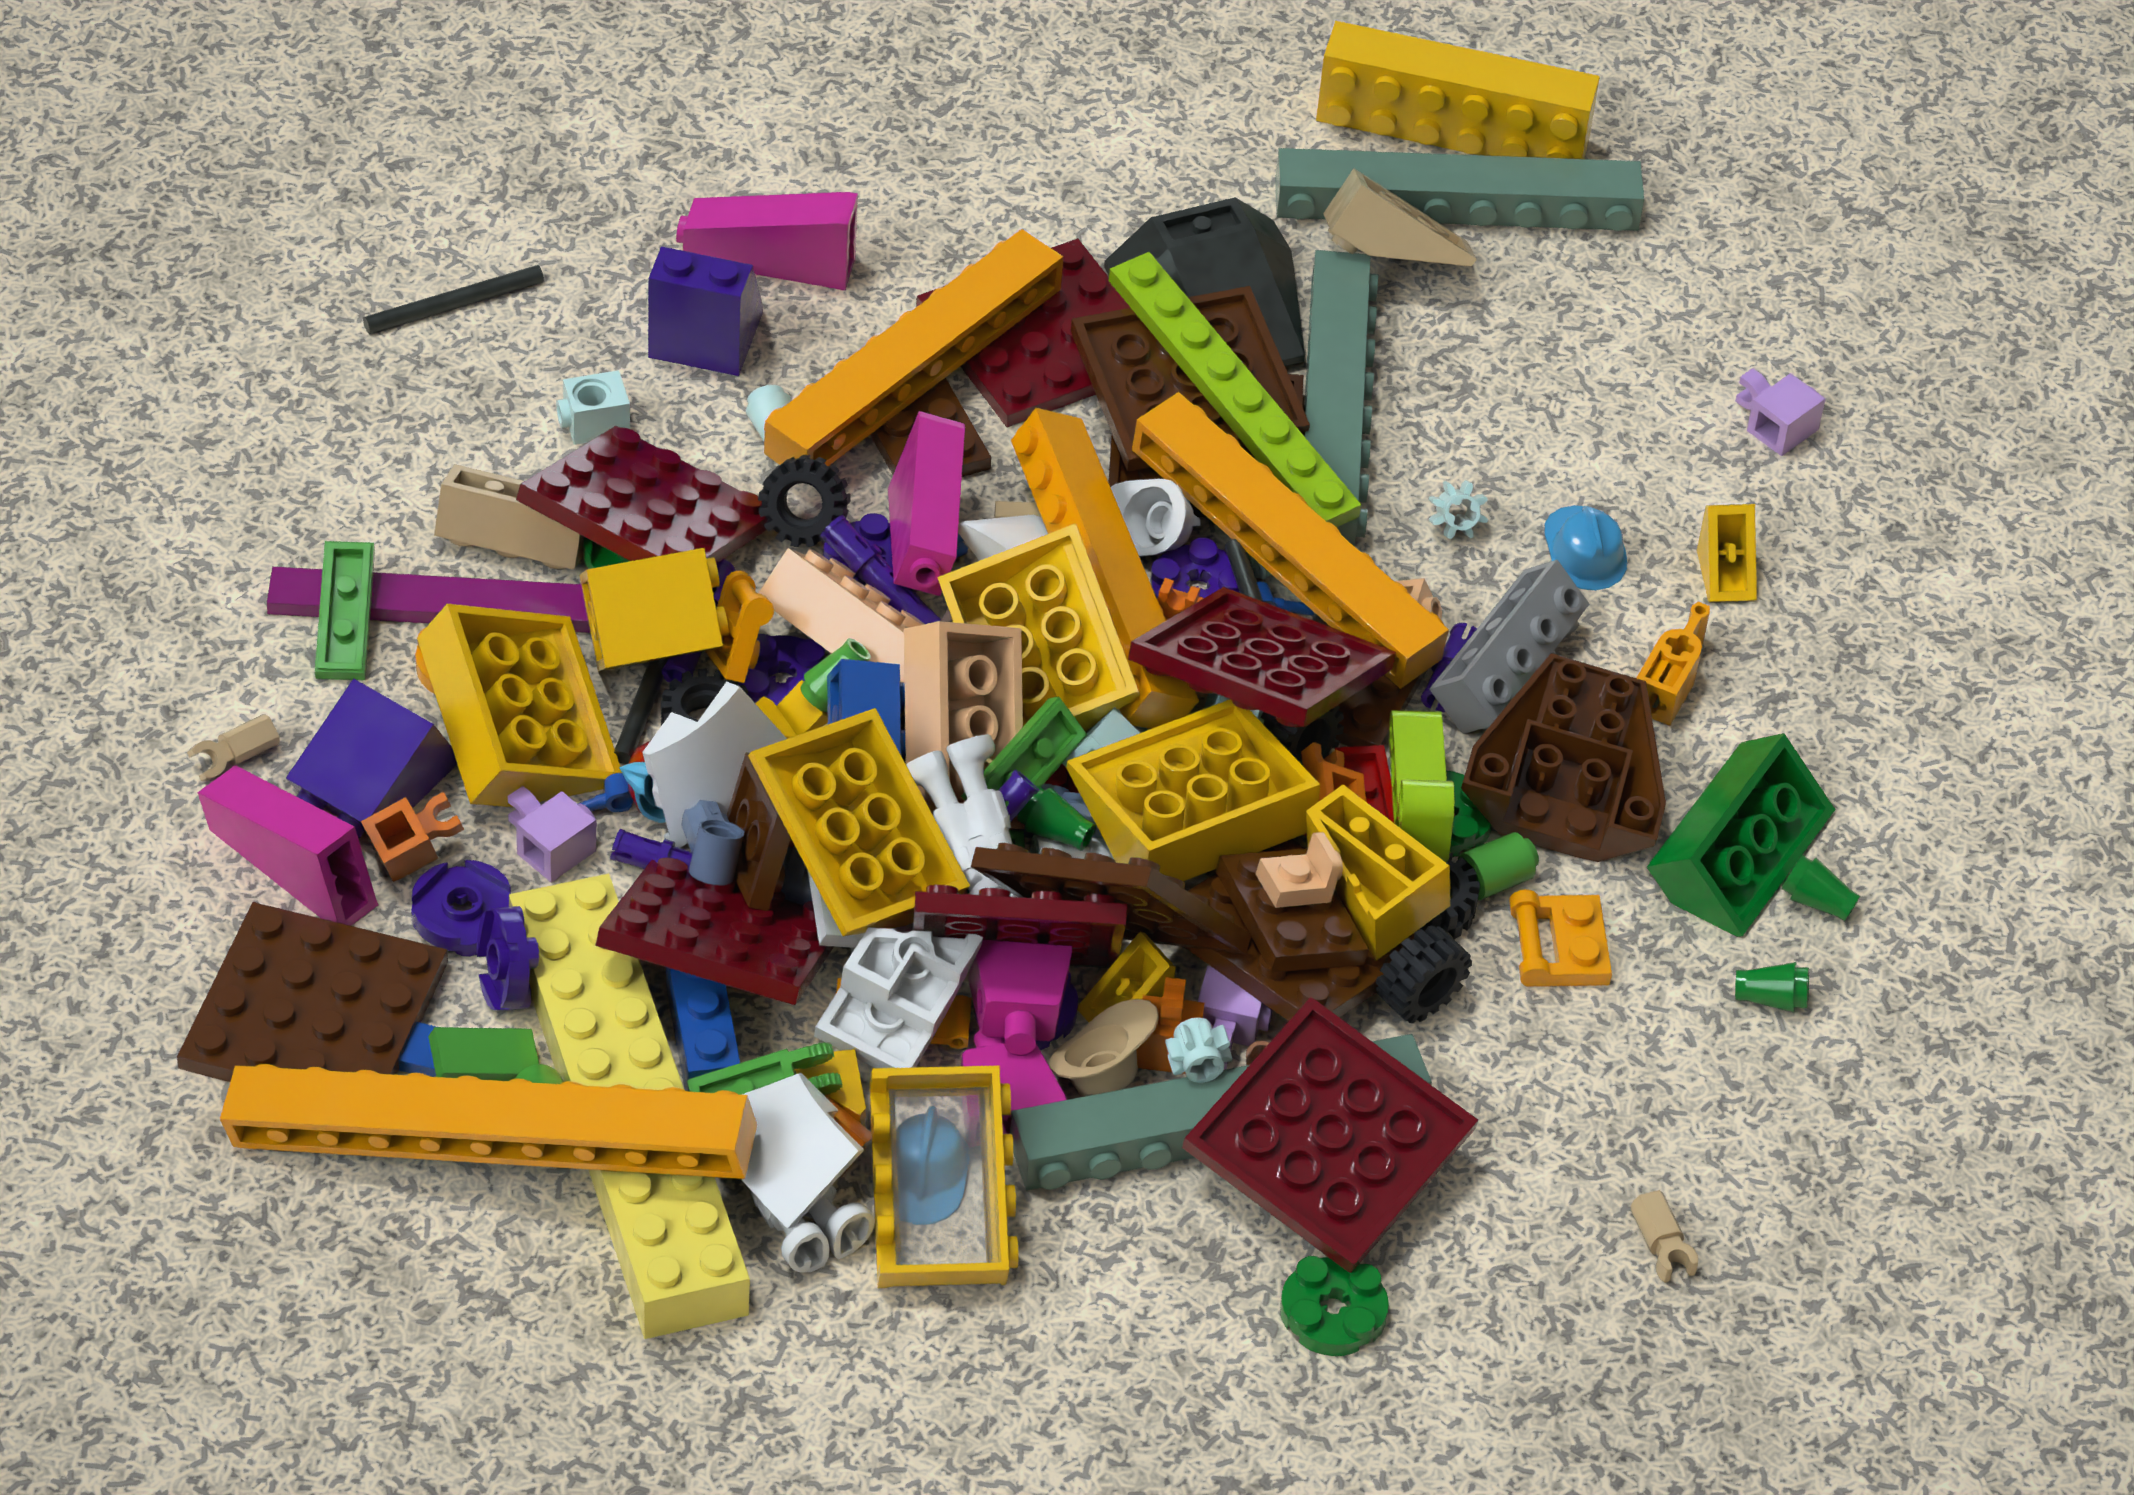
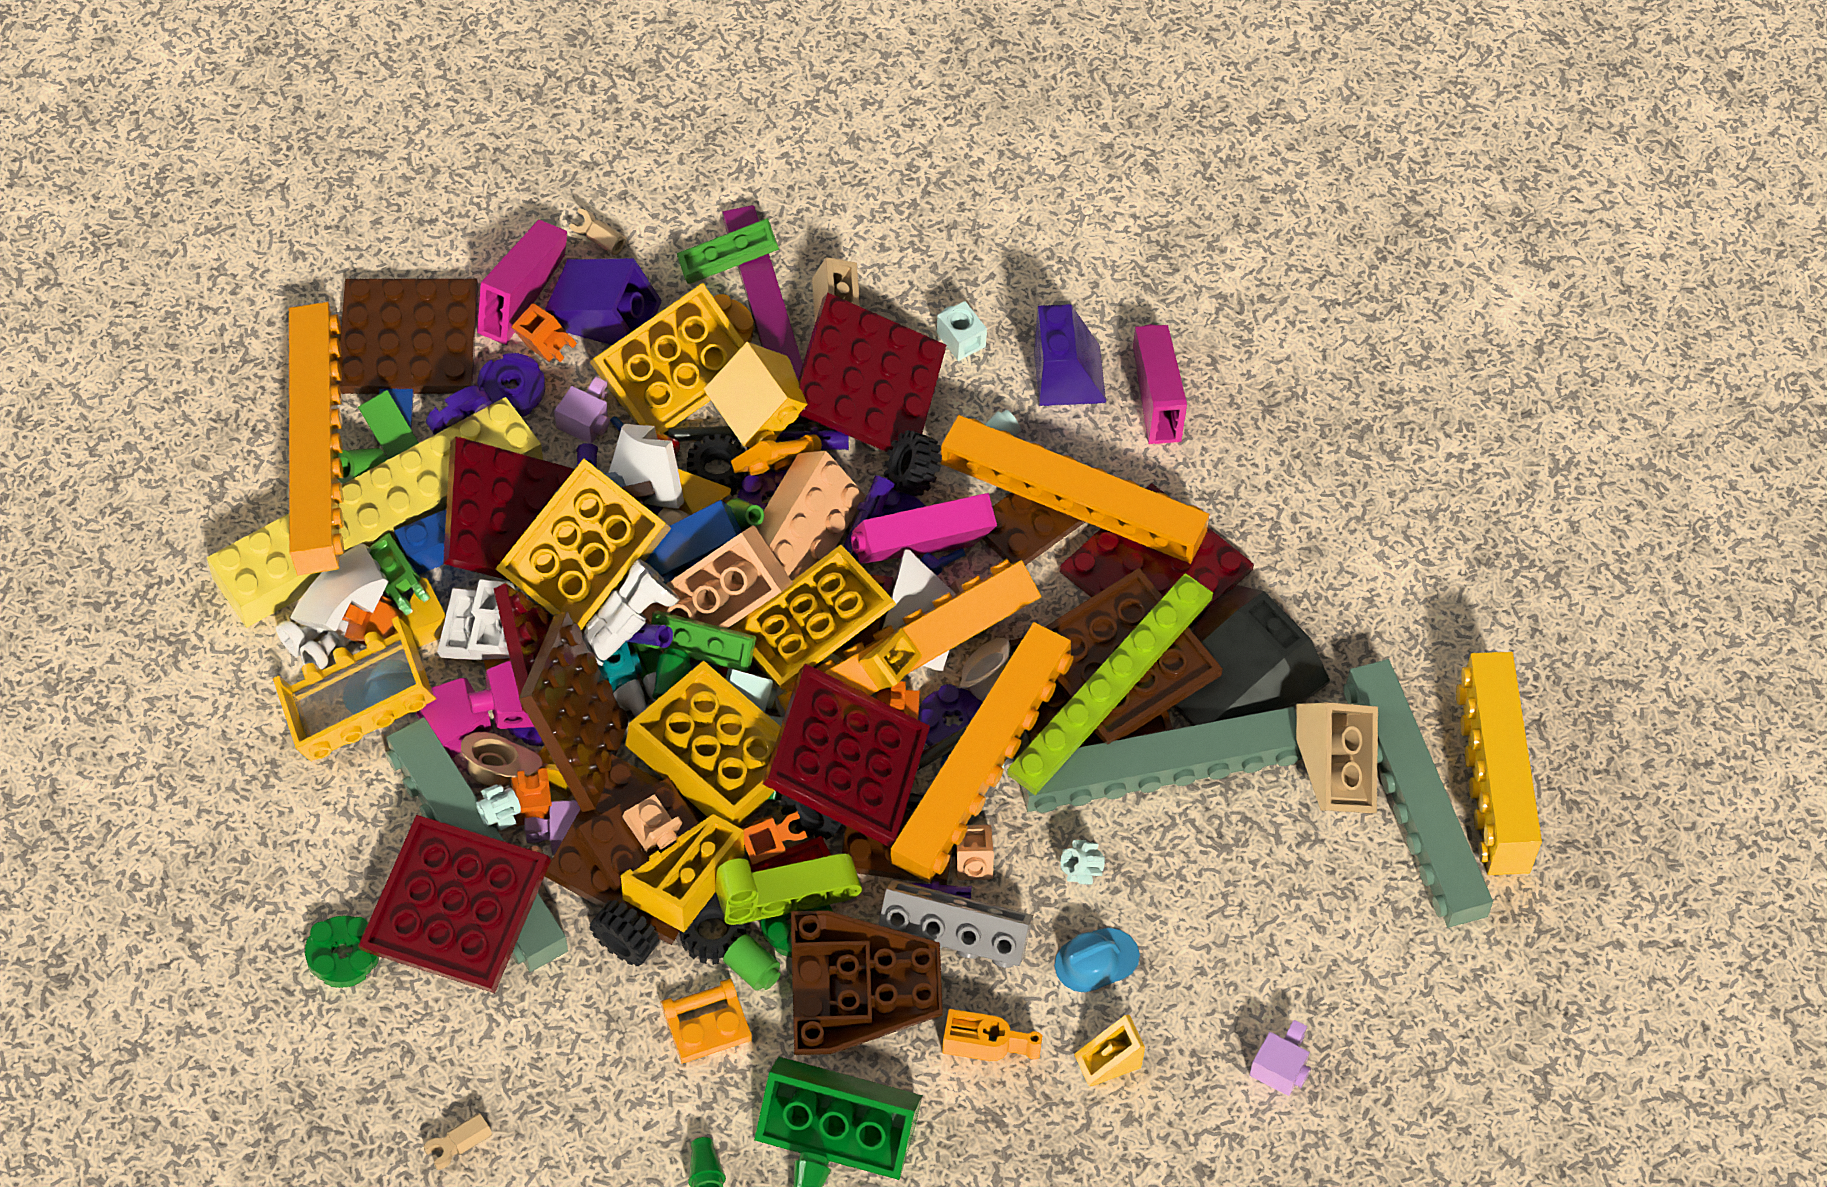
camera: 75 degrees right, 10 degrees up
pearl dark grey bar [363,265,544,335] -> none
none -> yellow slope [858,628,922,690]

